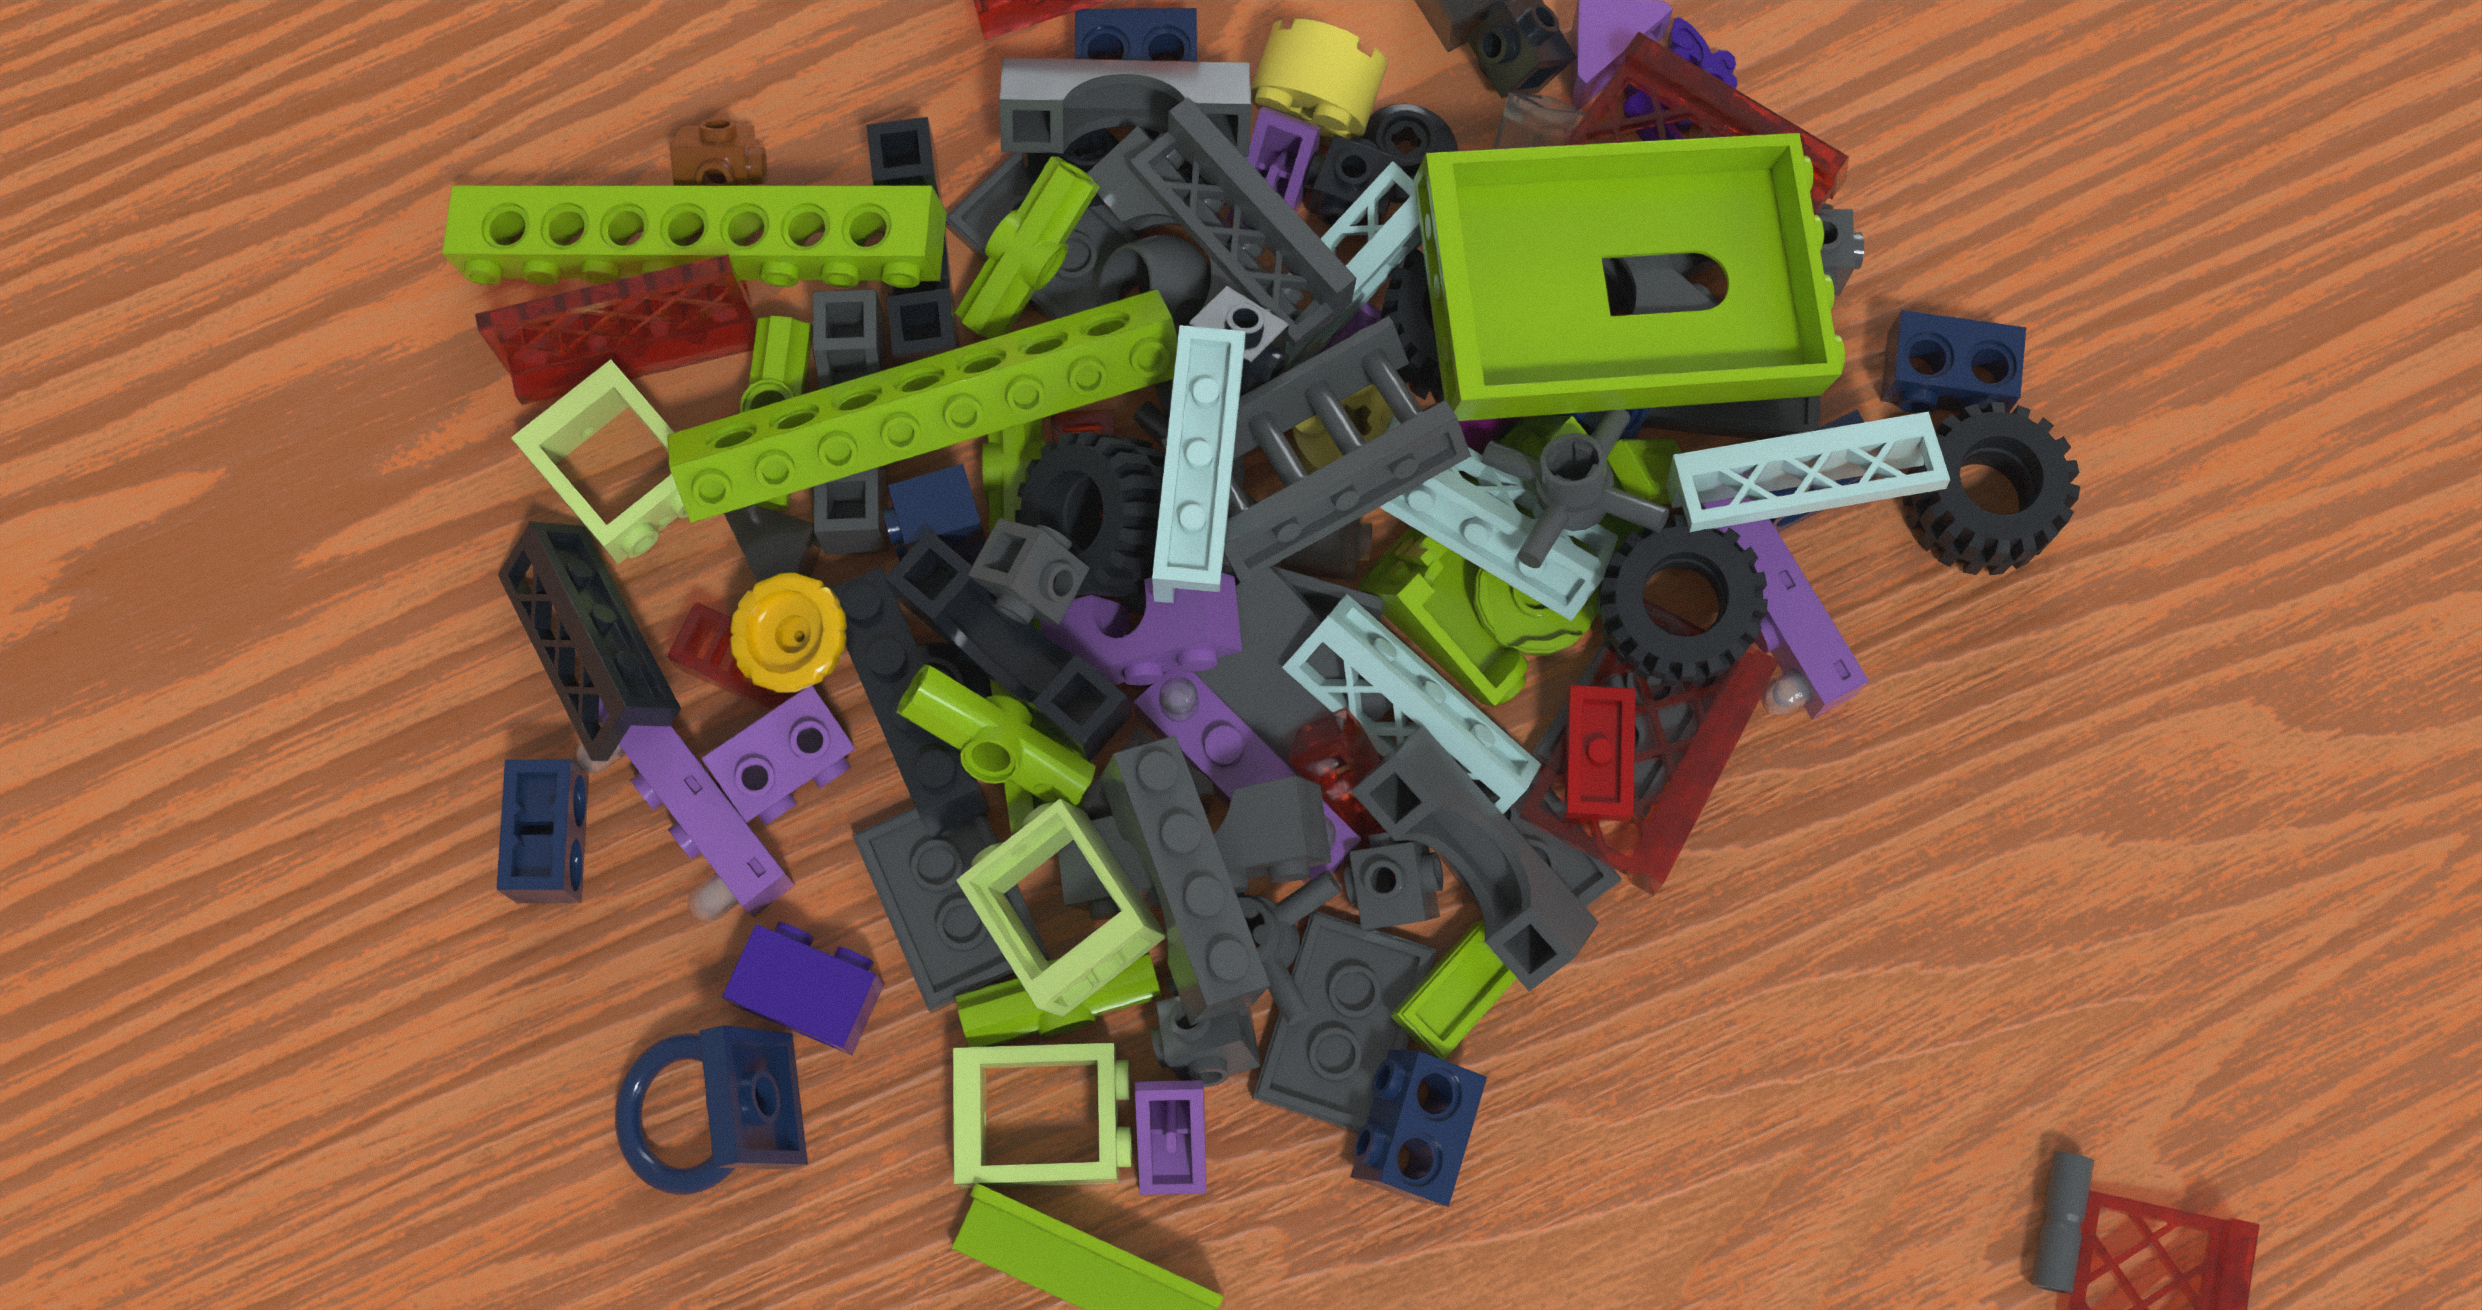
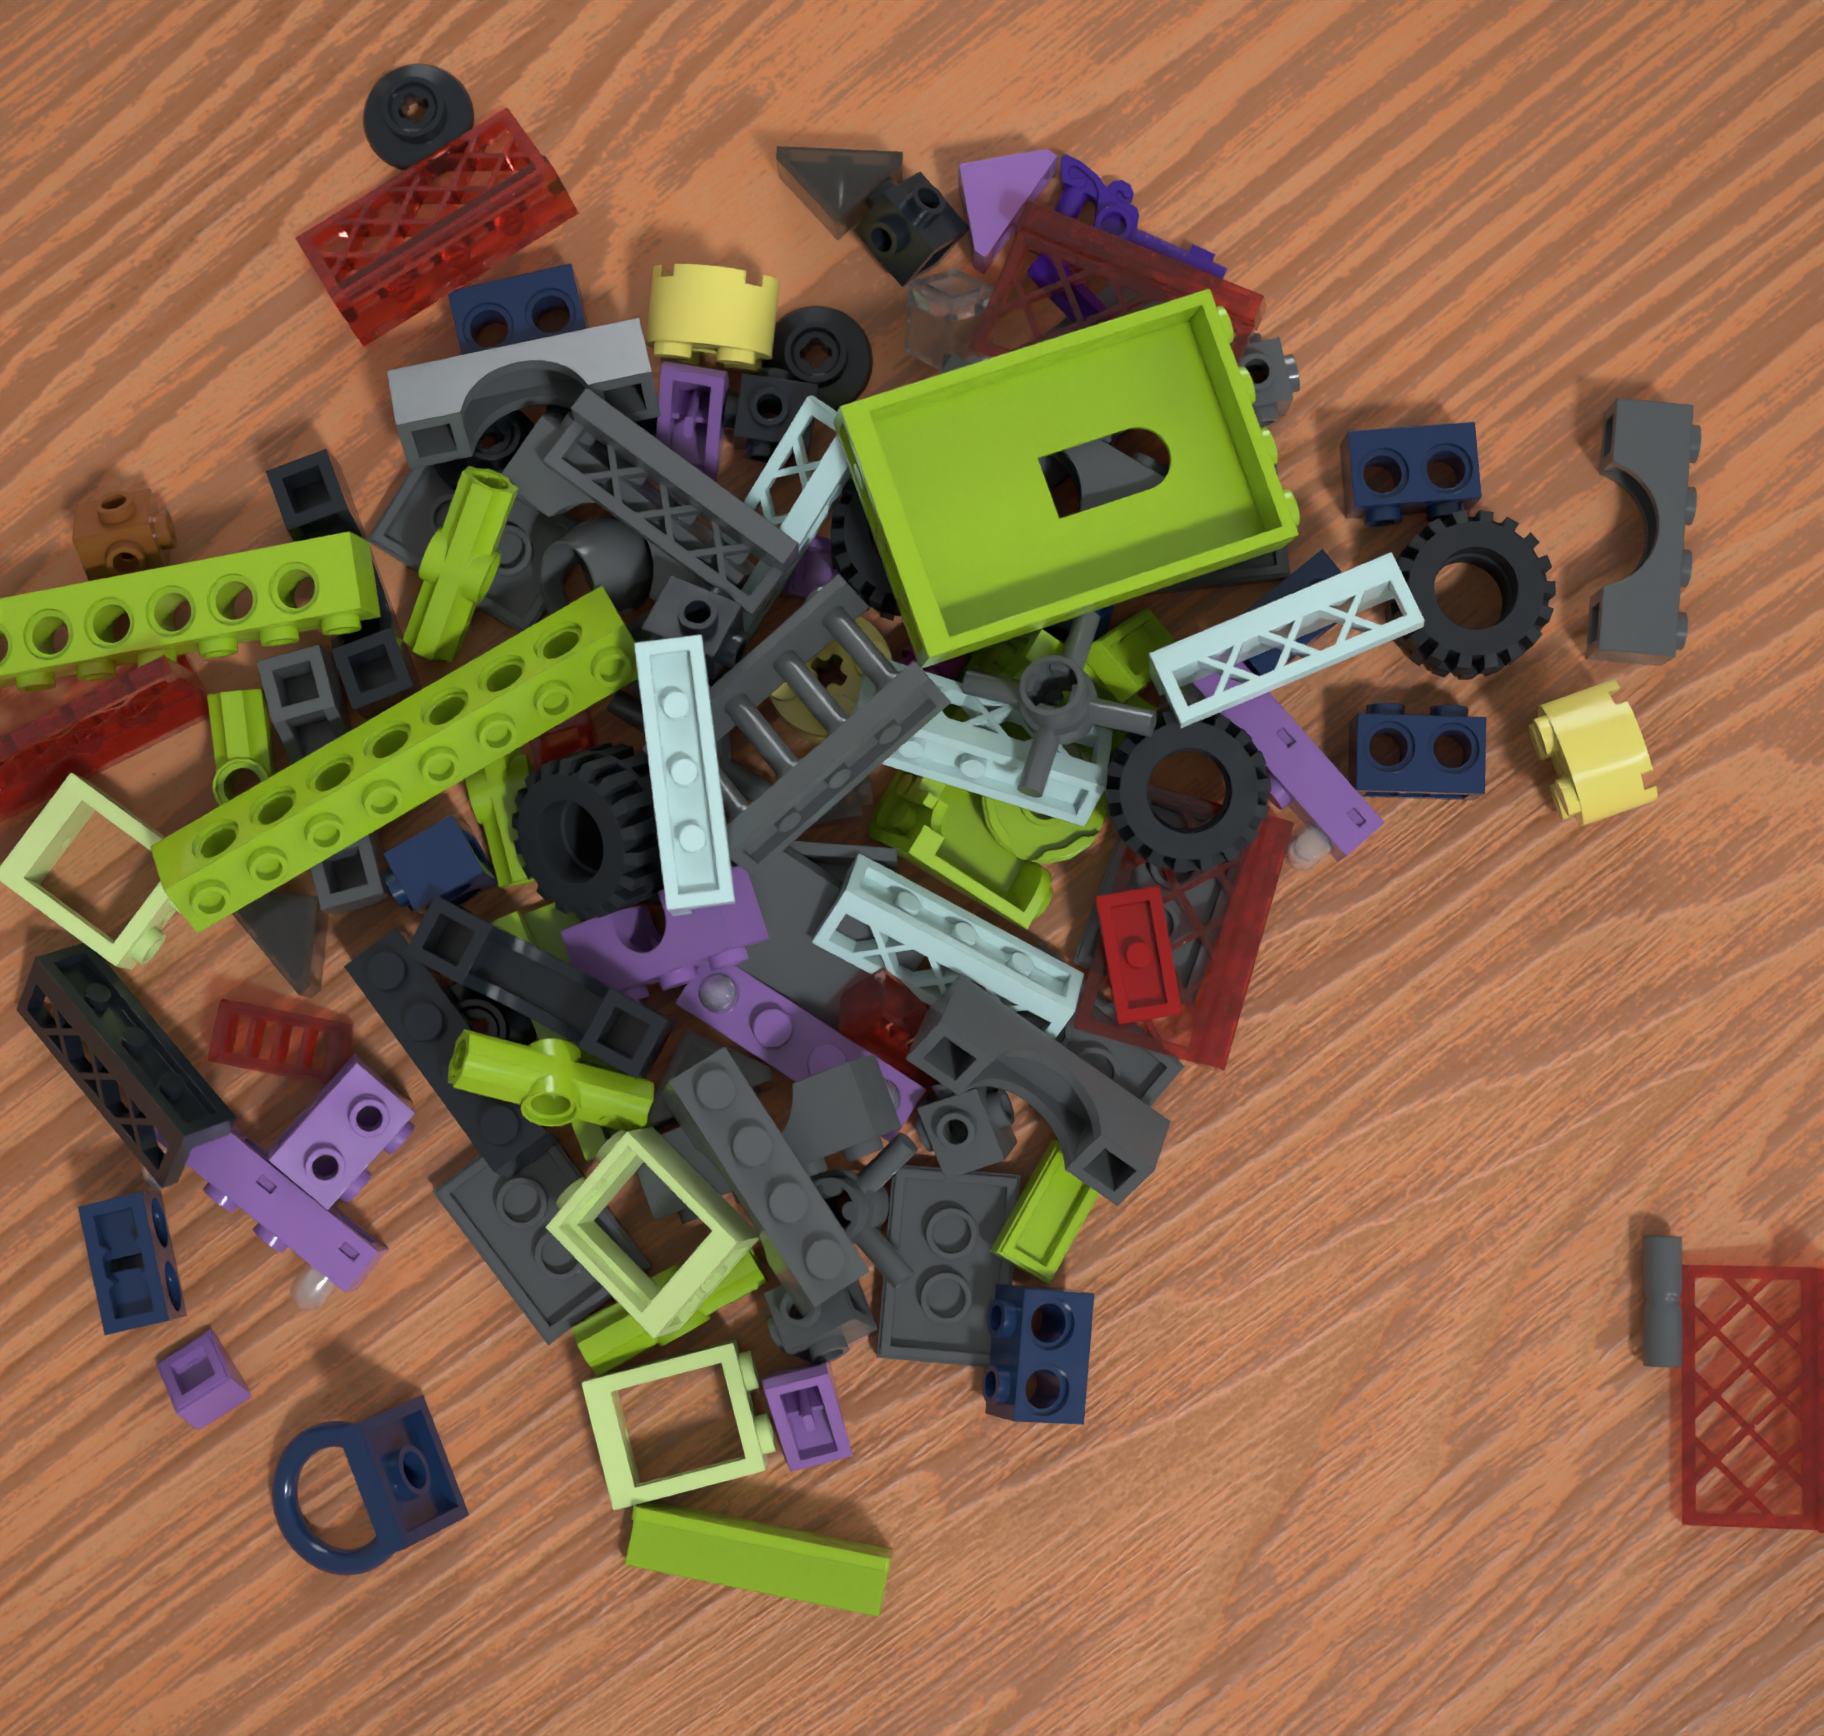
camera: 10 degrees left, 10 degrees up
dark purple brick [722,921,884,1056] -> none
yellow hair [730,572,847,693] -> none
dark grey brick [968,518,1090,625] -> none
none -> medium lavender slope [156,1329,251,1429]
none -> dark blue brick [1348,703,1486,801]
none -> light yellow brick [1528,680,1658,826]
none -> dark grey arch [1586,398,1701,666]

